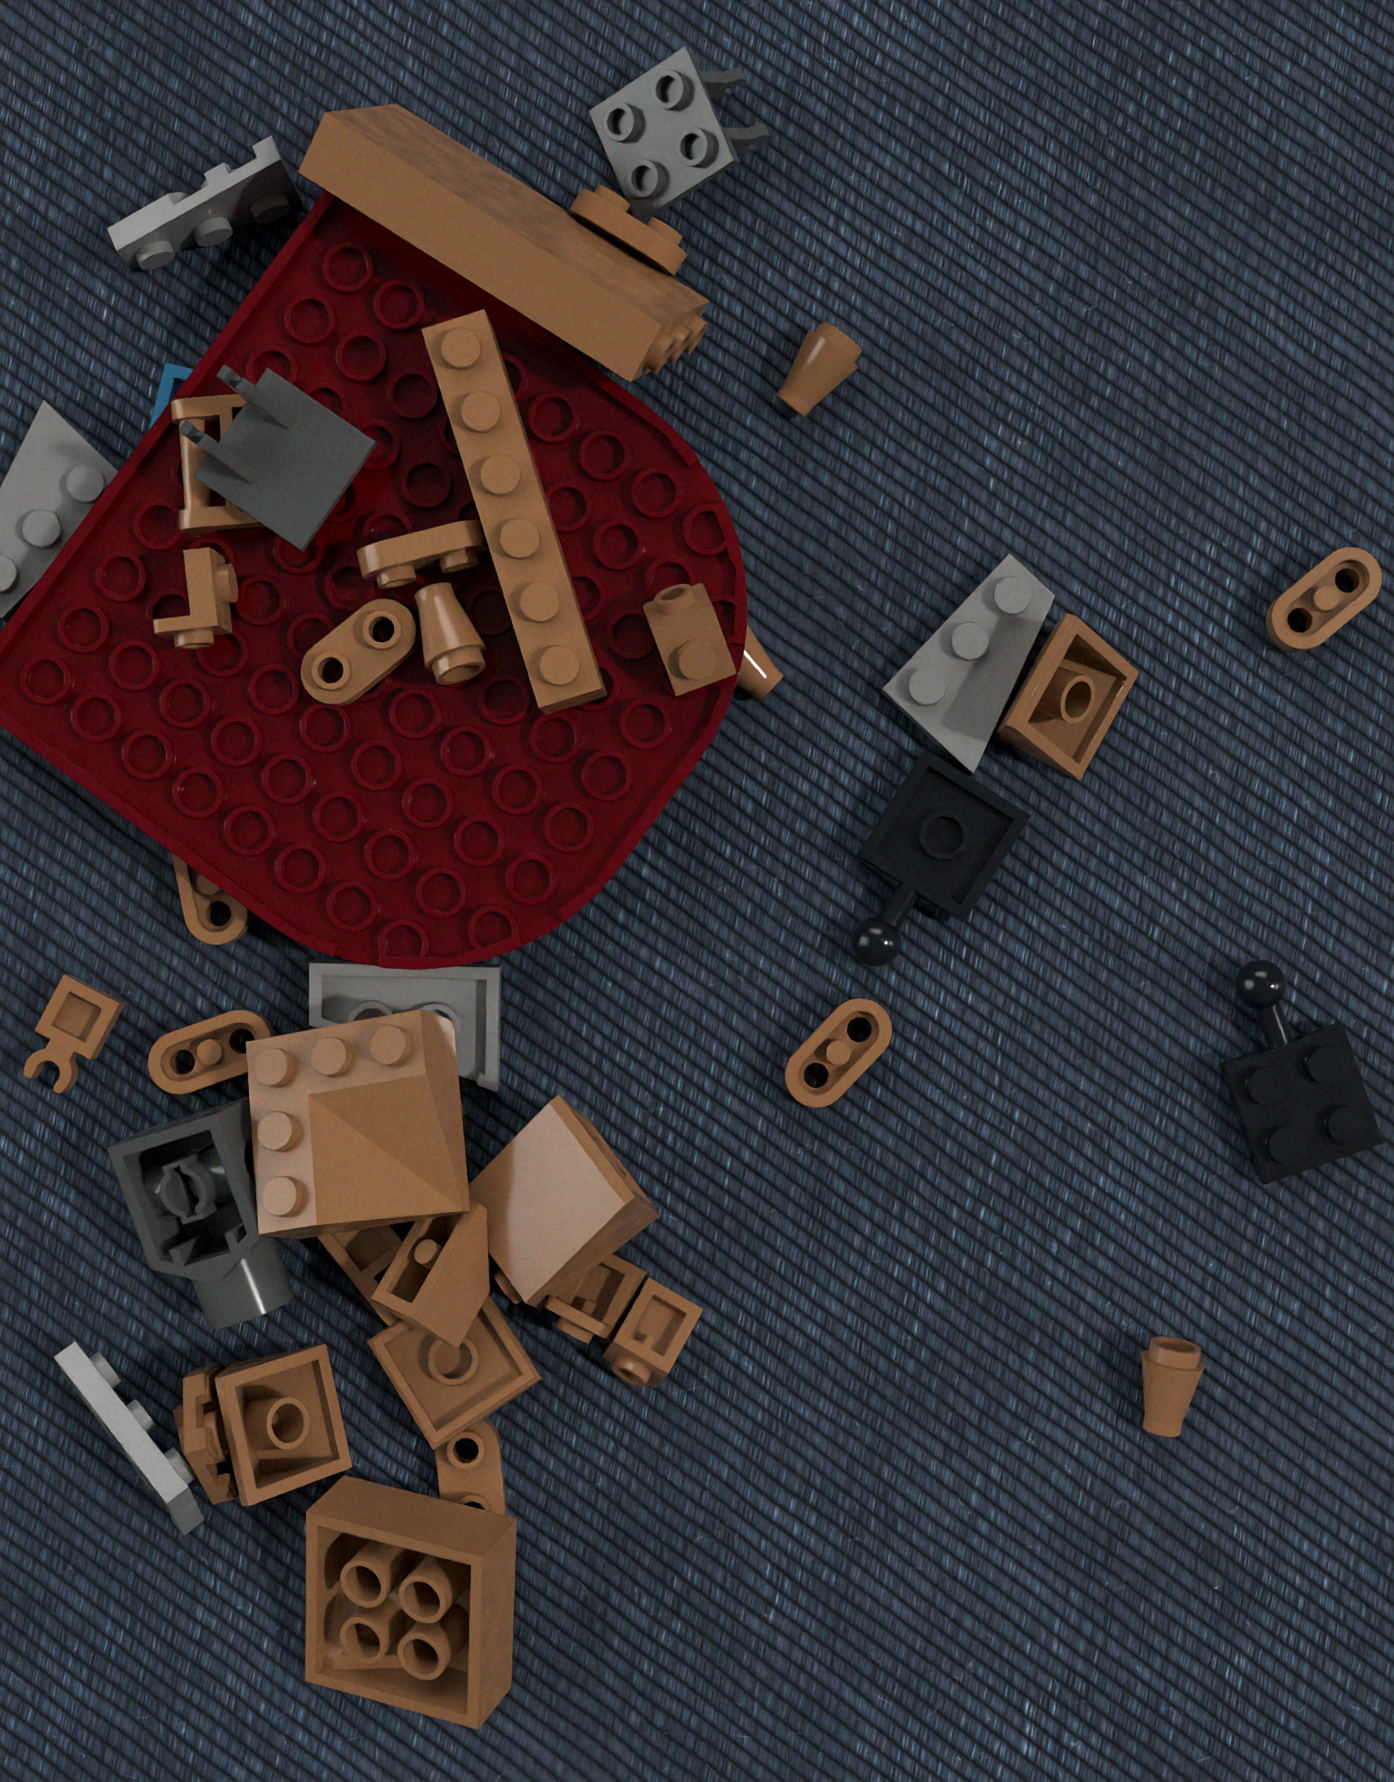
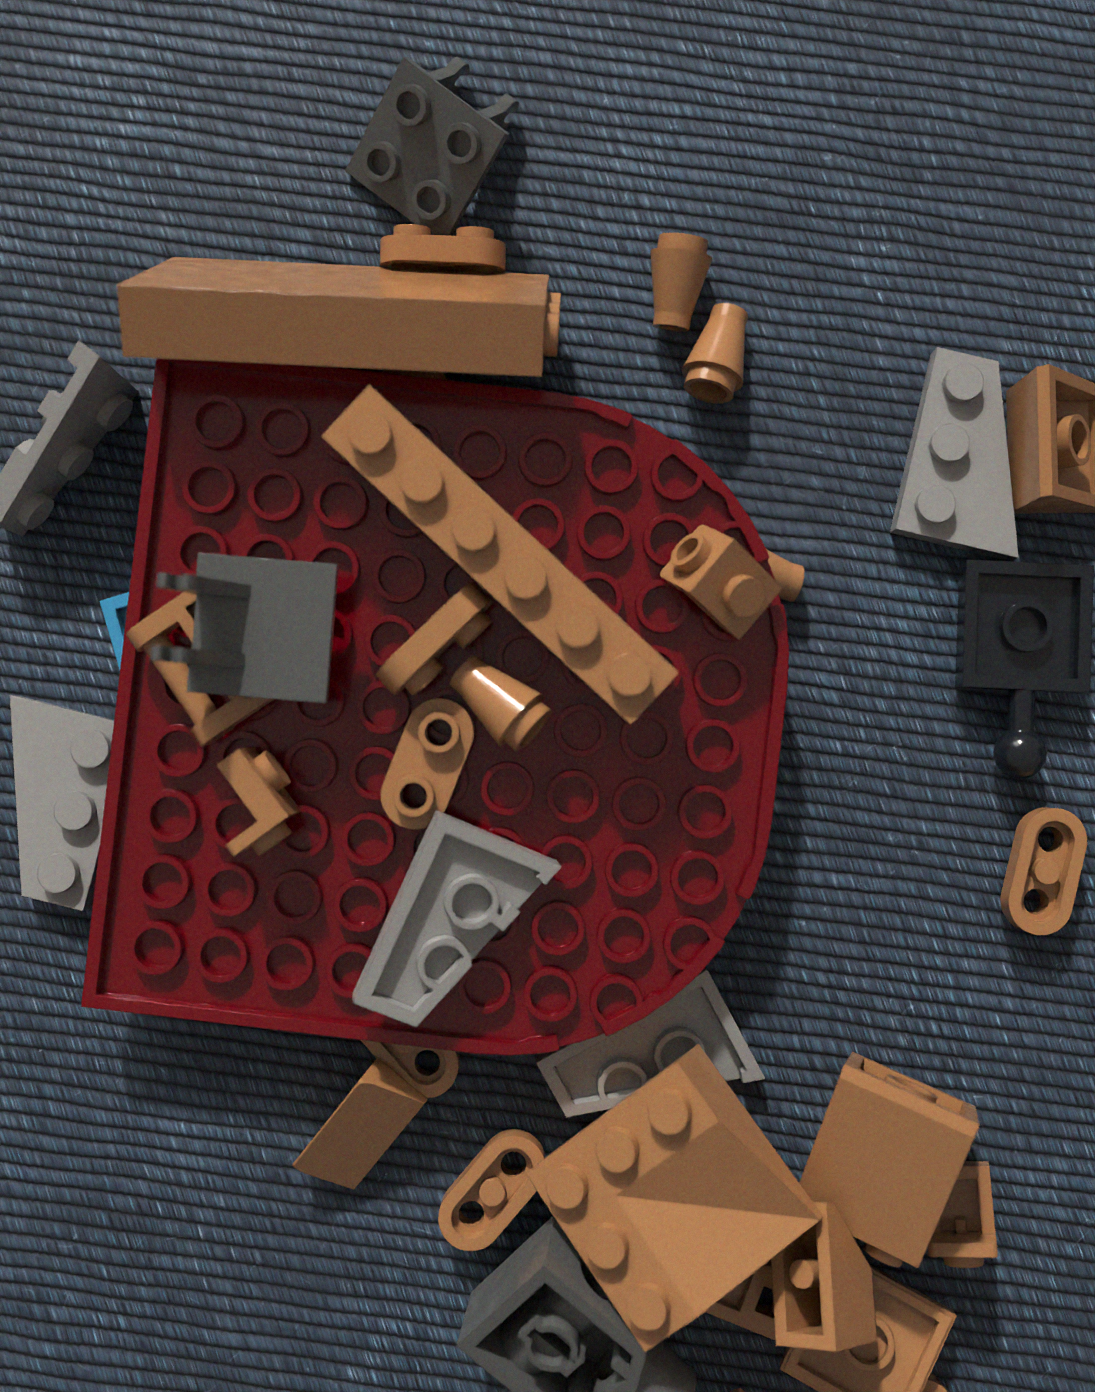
camera: 30 degrees left, 0 degrees up
medium nougat plate [23,974,126,1094] -> none
medium nougat bracket [603,1278,703,1388] -> none
none -> medium nougat slope [292,1057,427,1190]
none -> light grey wing [352,810,562,1027]
none -> medium nougat cone [682,303,748,403]

